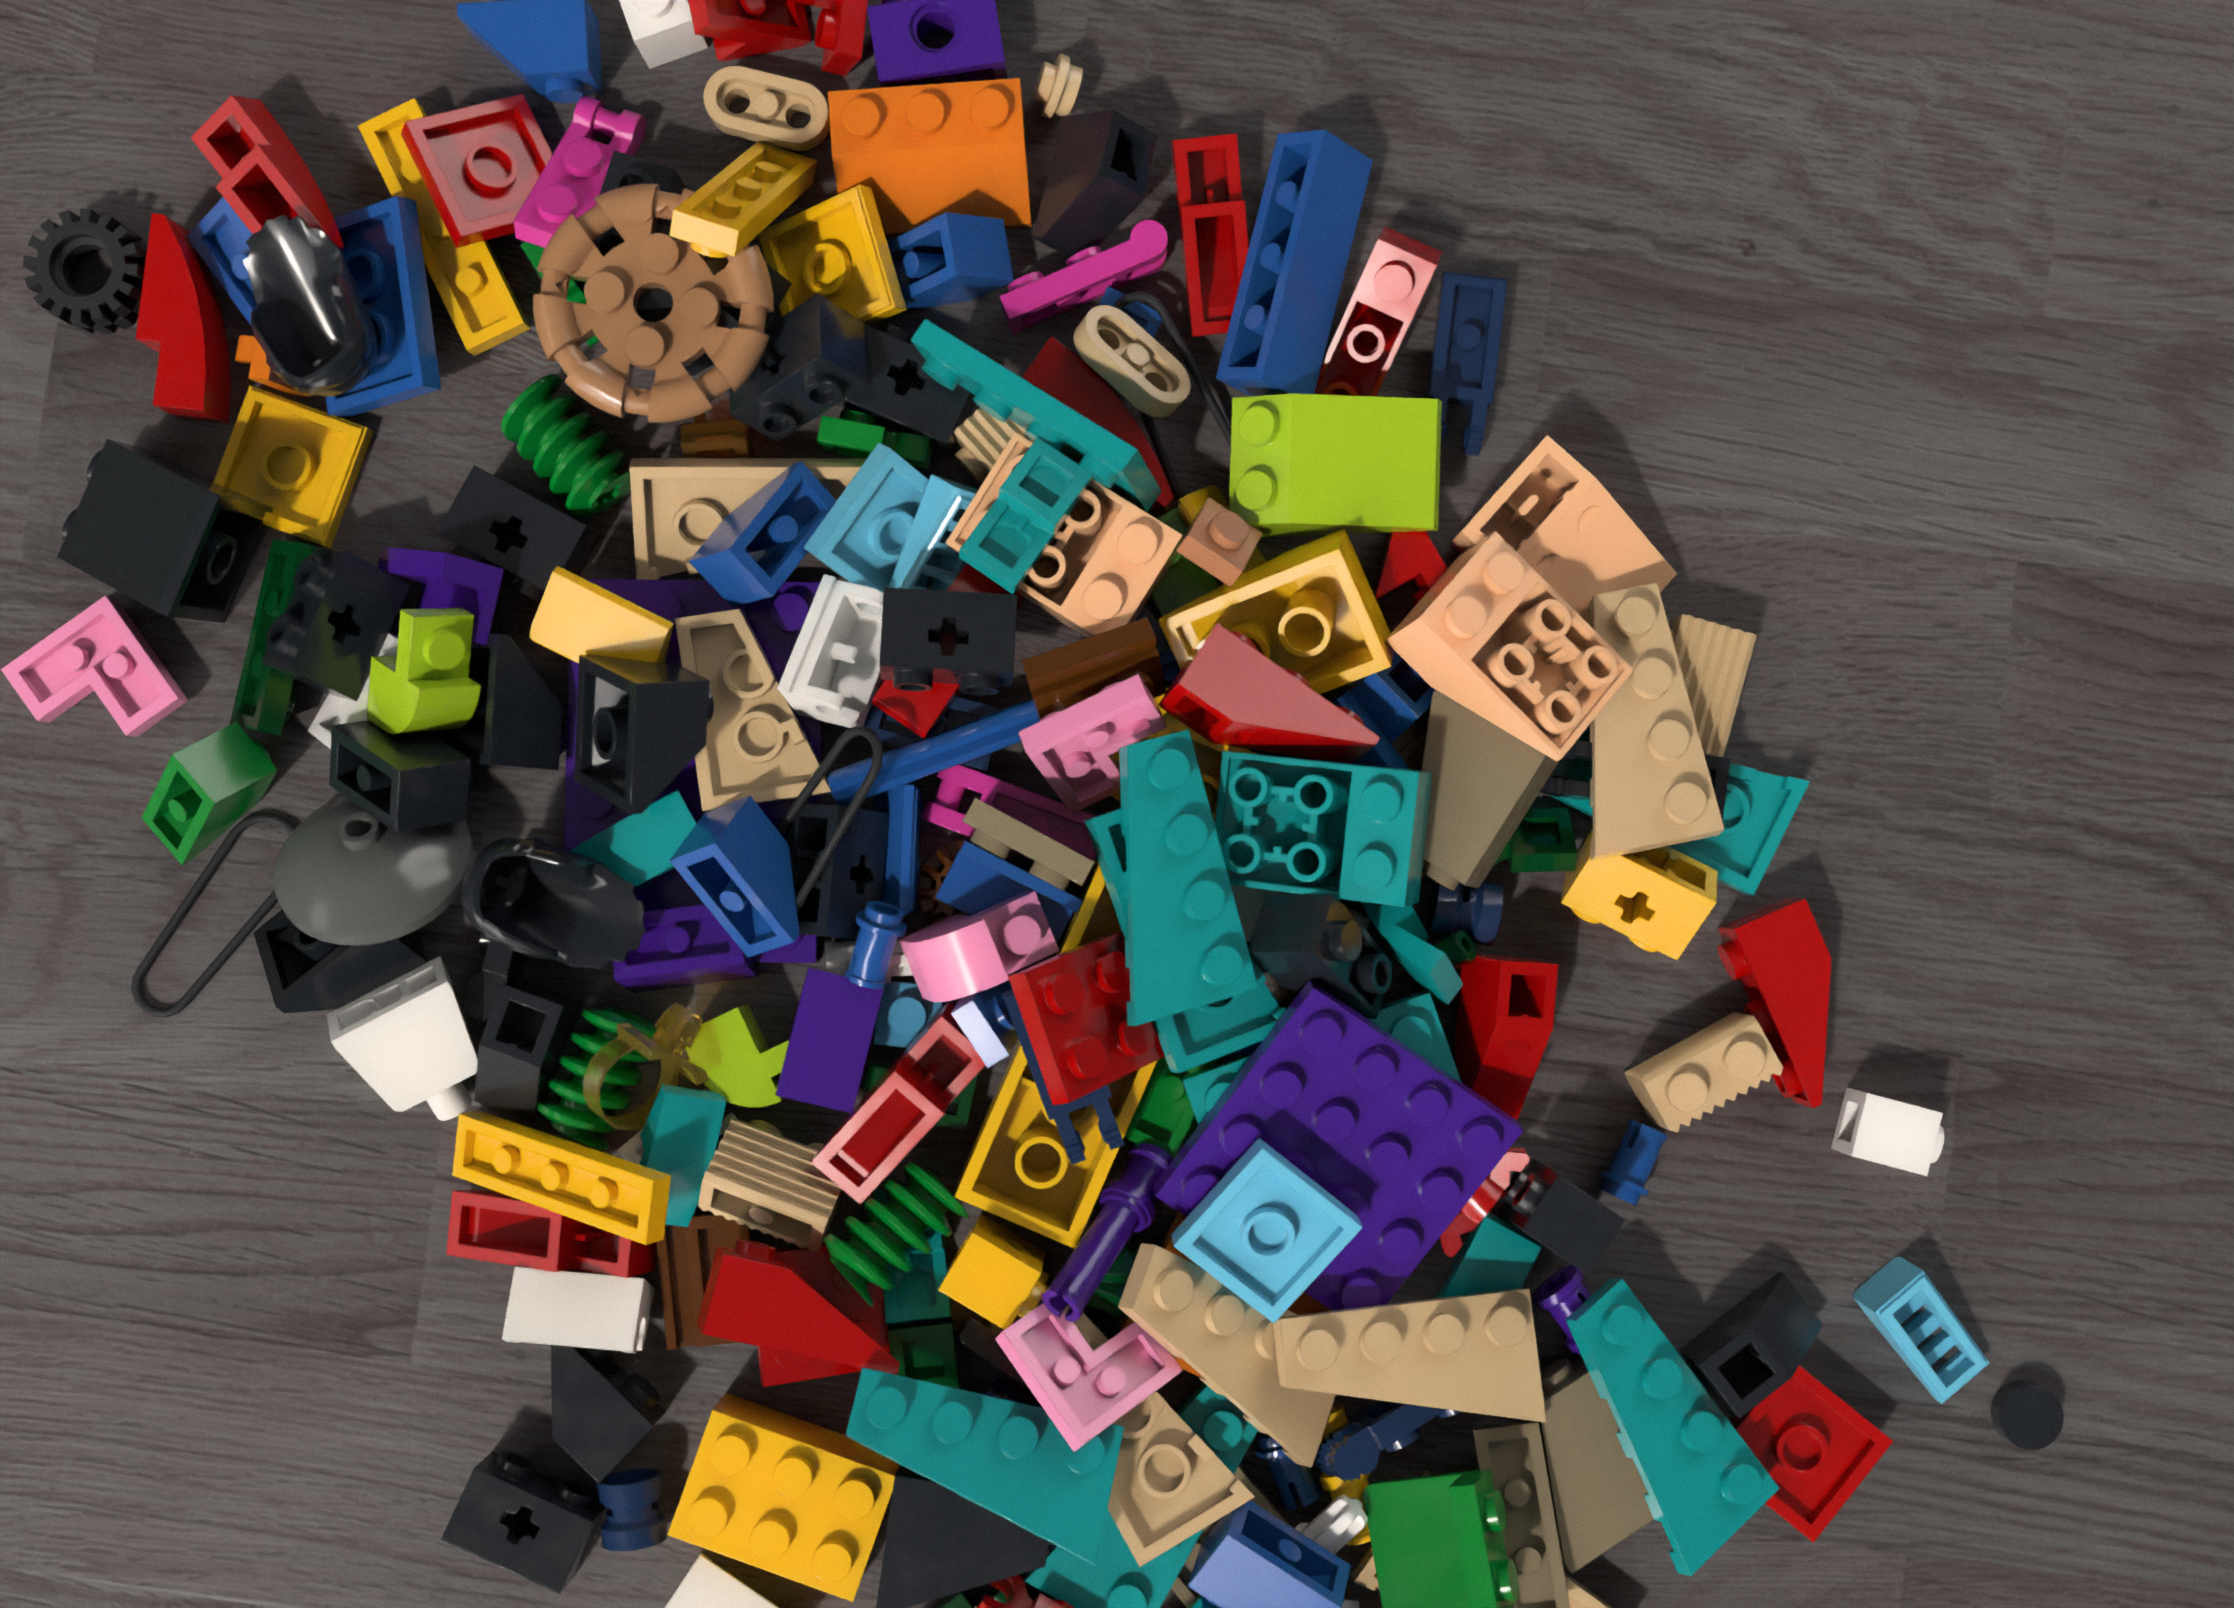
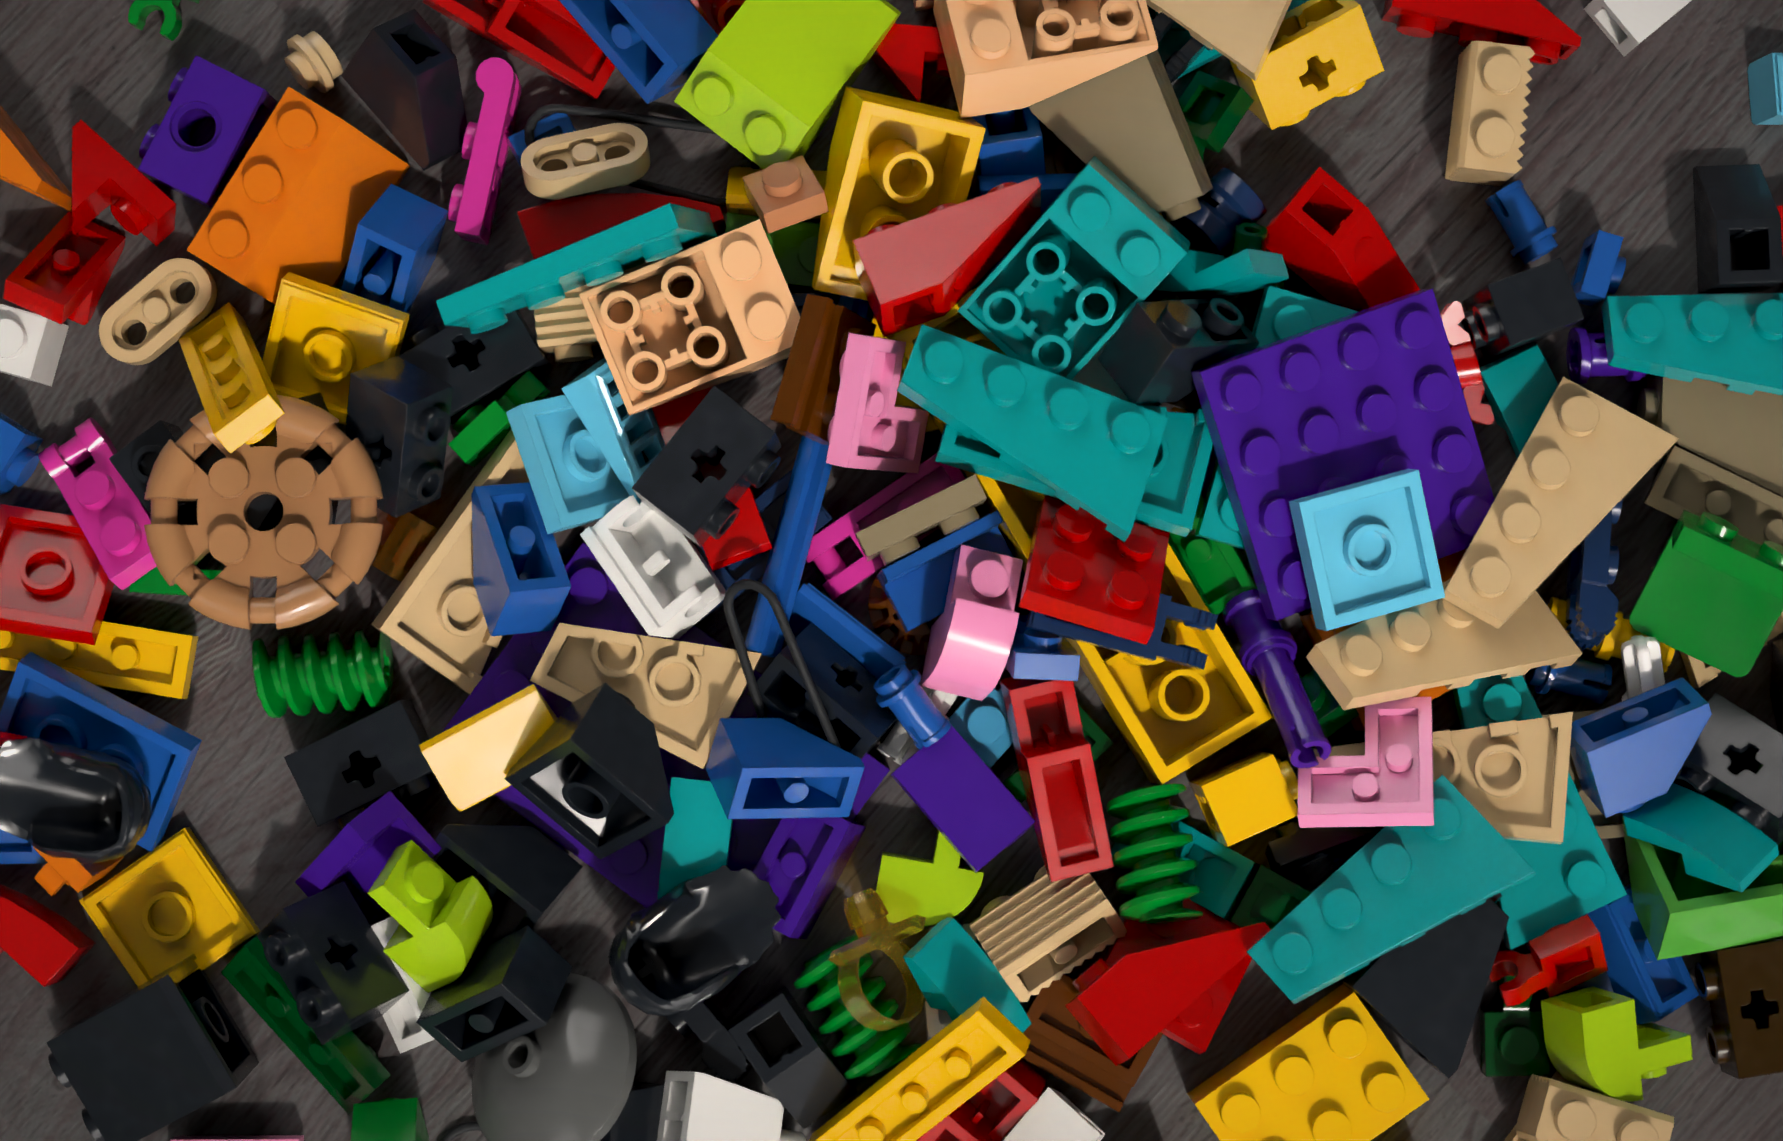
camera: 55 degrees left, 0 degrees up
teal slope [959,437,1093,595] -> none
none -> blue plate [1571,230,1626,307]

